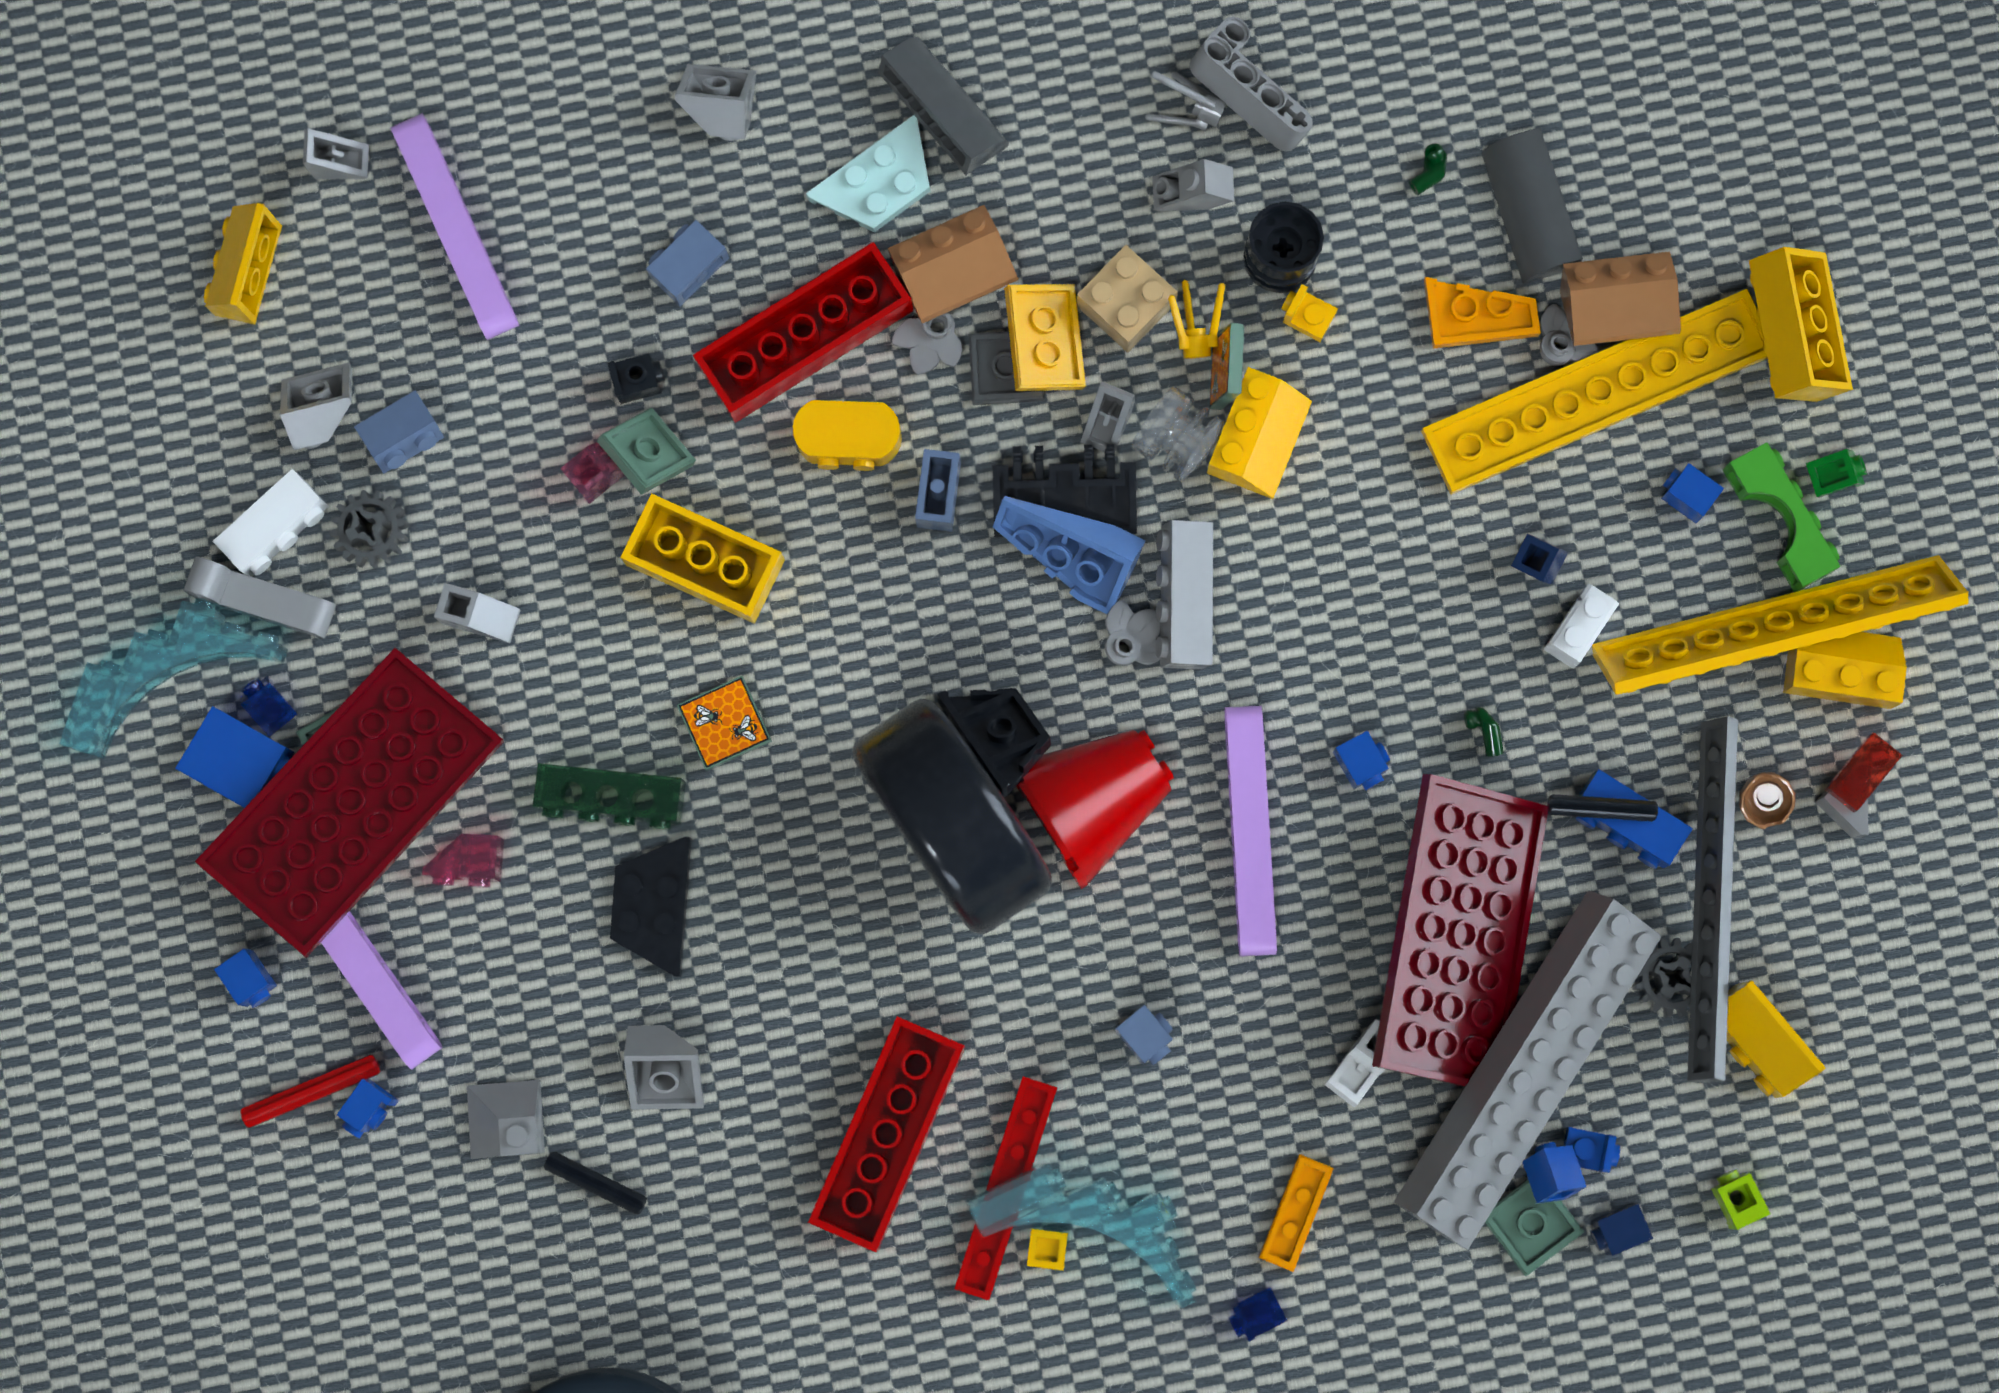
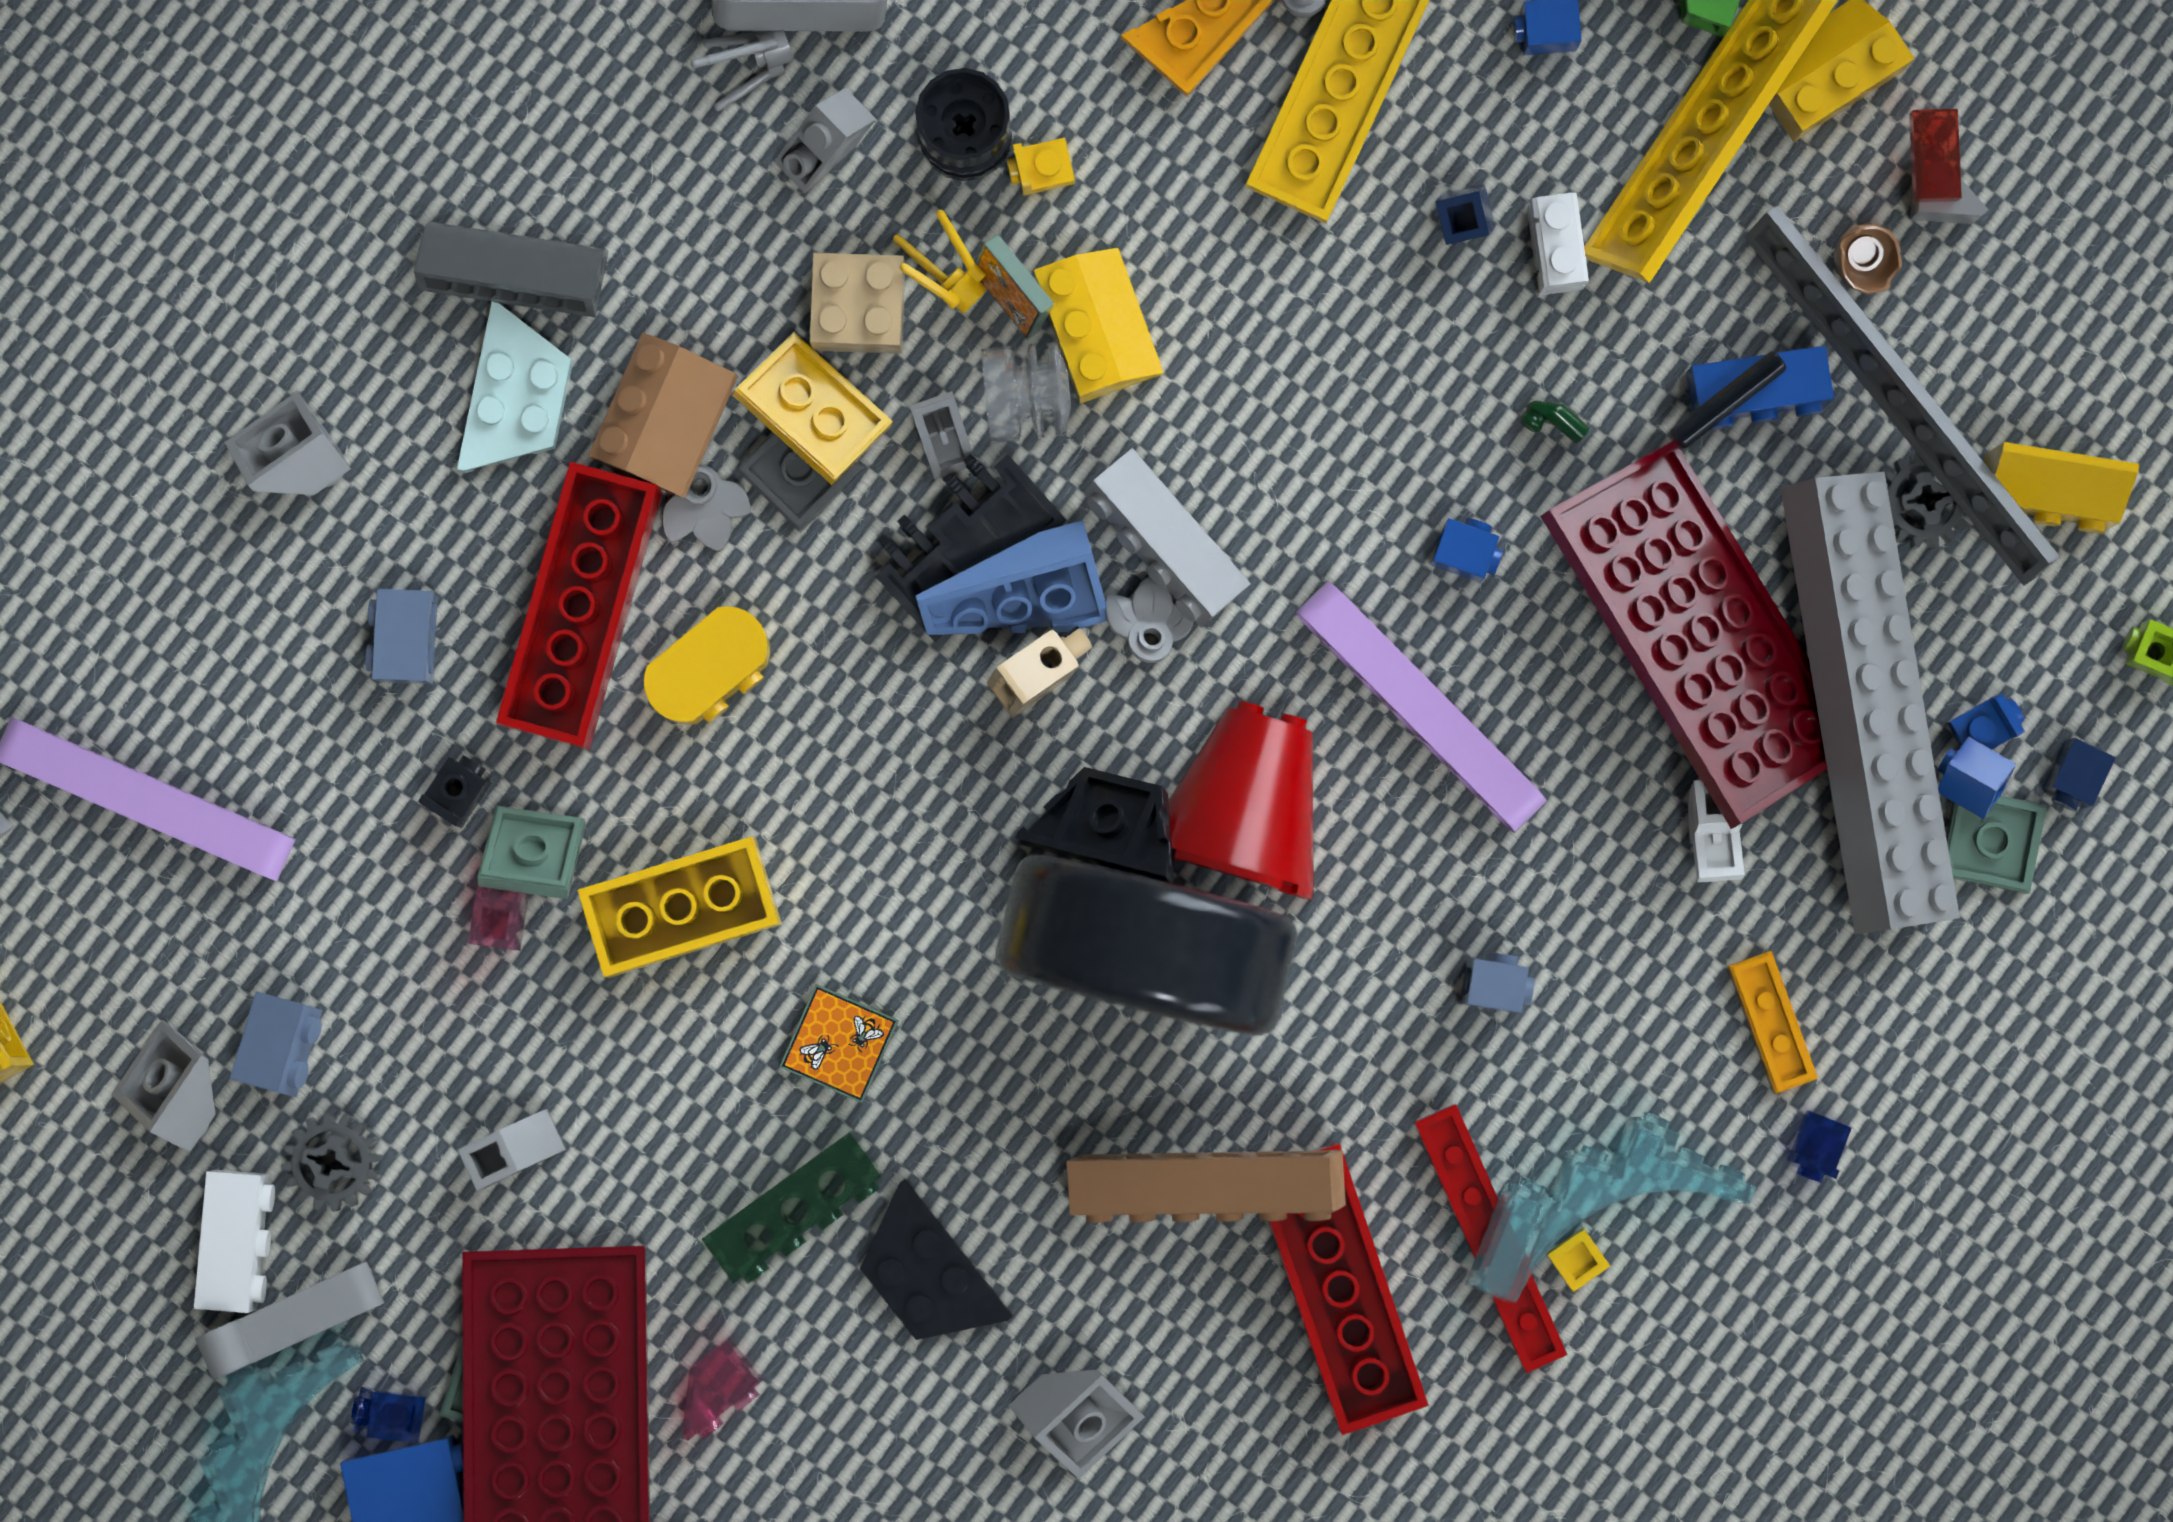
camera: 50 degrees left, 5 degrees up
sand blue brick [915,449,961,532] -> none
none -> tan torso [987,626,1092,719]
none -> medium nougat brick [1067,1150,1346,1223]

